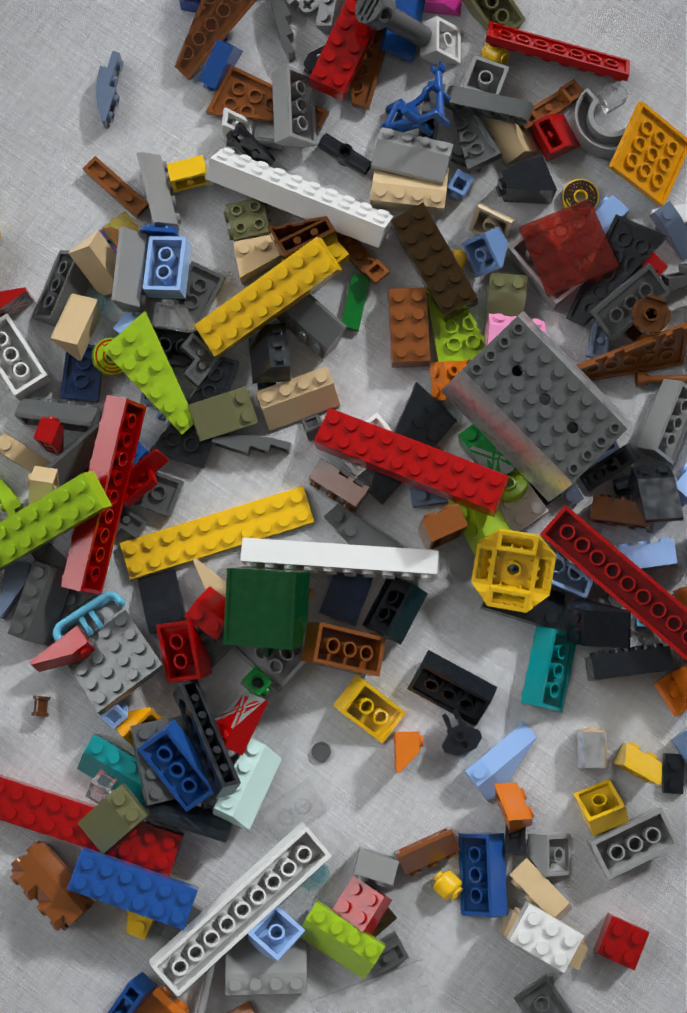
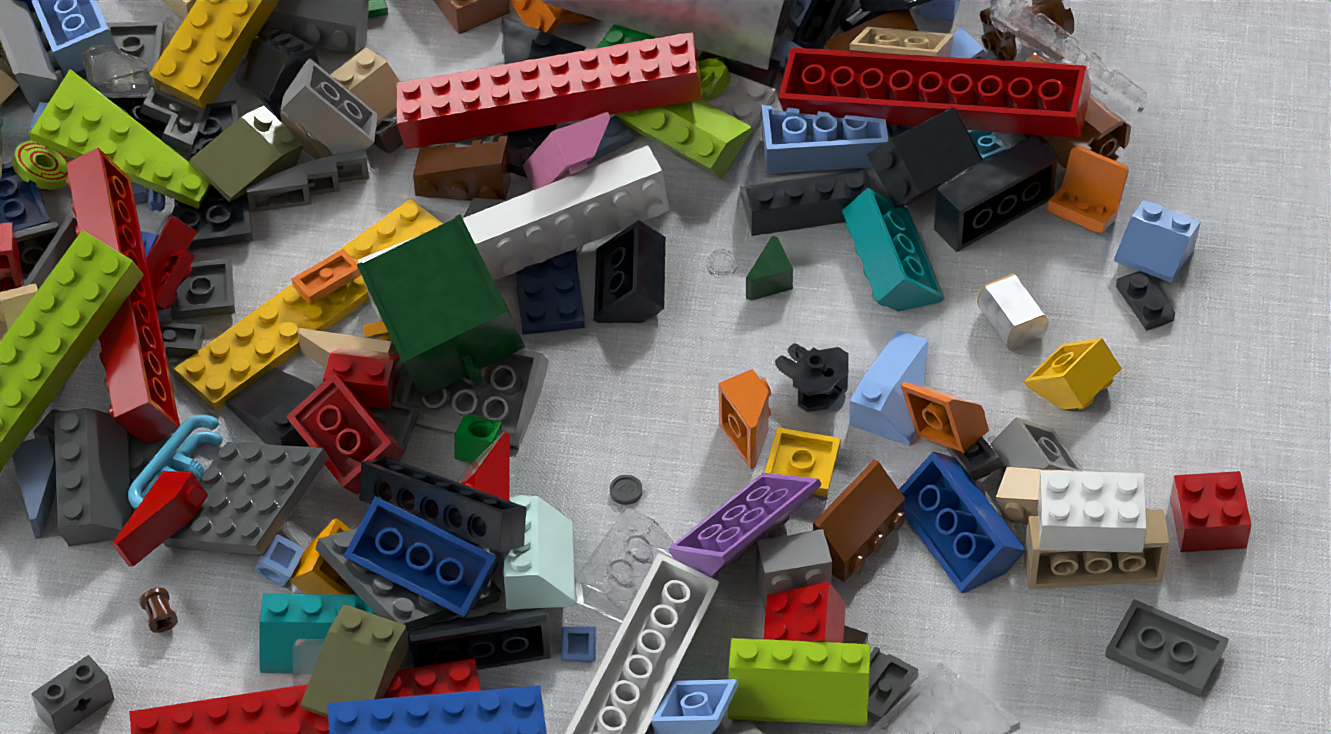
camera: 25 degrees left, 30 degrees down
dark orange brick [301,622,386,677] -> none
clear light blue plate [311,863,330,883] -> none
yellow slope [333,674,407,743] -> none
black slope [407,650,497,726] -> none
dark orange brick [418,503,468,550] -> none
yellow head [433,870,463,901] -> none
yellow piece [471,529,556,613] -> none
light grey slope [587,807,680,880] -> none
yellow slope [612,742,662,785] -> none
none -> light grey slope [281,59,378,155]
none -> orange plate [291,249,362,305]
none -> bright pink slope [523,112,610,190]
none -> medium blue slope [561,627,597,661]
none -> medium lavender slope [668,473,822,579]
none -> dark green slope [746,235,793,301]
none -> yellow plate [765,427,841,497]
none -> tan slope [850,27,954,57]

